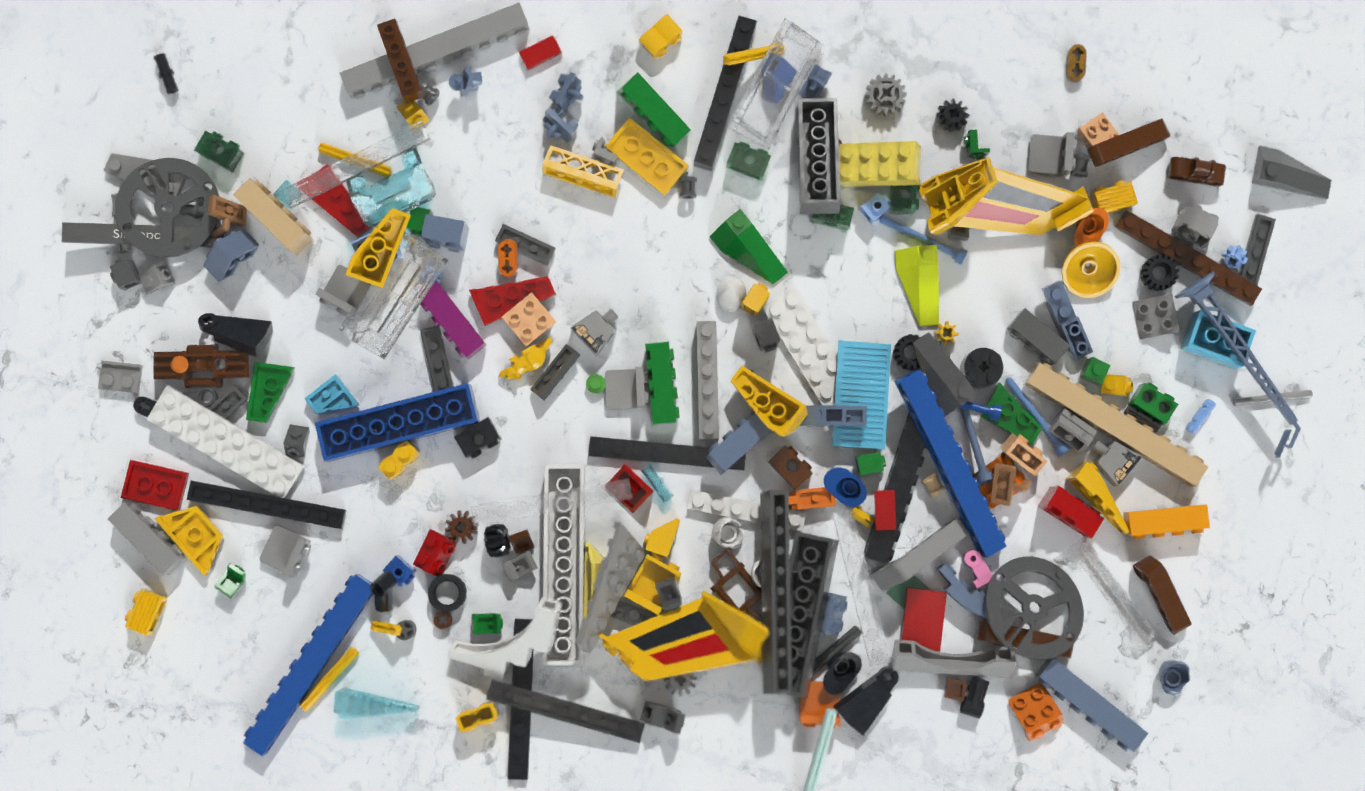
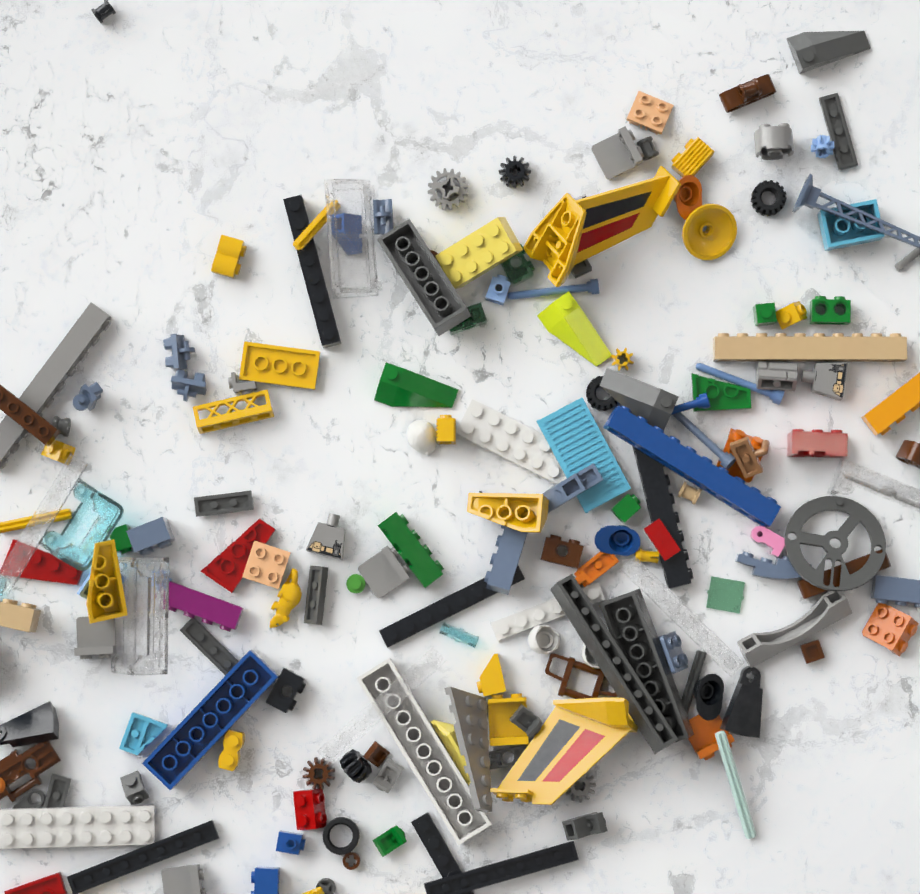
camera: 25 degrees left, 0 degrees up
green wing [246,362,295,423] -> none
black piece [370,571,396,613] -> none
white arch [447,597,562,681] -> none
orange beam [498,239,518,277] -> none
red tile [519,35,562,70] -> none
red slope [605,464,654,513] -> none
green wedge [616,72,691,147] -> none
dark grey bush [679,176,697,199] -> none
light grey arch [696,321,719,440] -> none
clear green brick [726,142,771,181] -> none
black brick [752,318,781,353] -> none
light grey beam [871,517,969,591] -> none
red tile [901,587,947,651] -> none
black brick [960,348,1003,389] -> none
black piece [960,676,989,719] -> none
green bracket [963,130,990,160] -> none
light nougat brick [1000,433,1048,476] -> none
dark grey brick [1007,308,1071,365] -> none
sand blue slope [1041,280,1093,360] -> none
pearl gold beam [1066,44,1087,82] -> none
yellow wedge [1066,461,1130,534] -> none
reddish brown beam [1087,118,1171,167] -> none
reddish brown plate [1115,210,1262,306] -> none
dark grey axle [1124,405,1161,432] -> none
light grey hinge [1133,293,1180,339] -> none
light blue axle [1186,399,1216,434] -> none

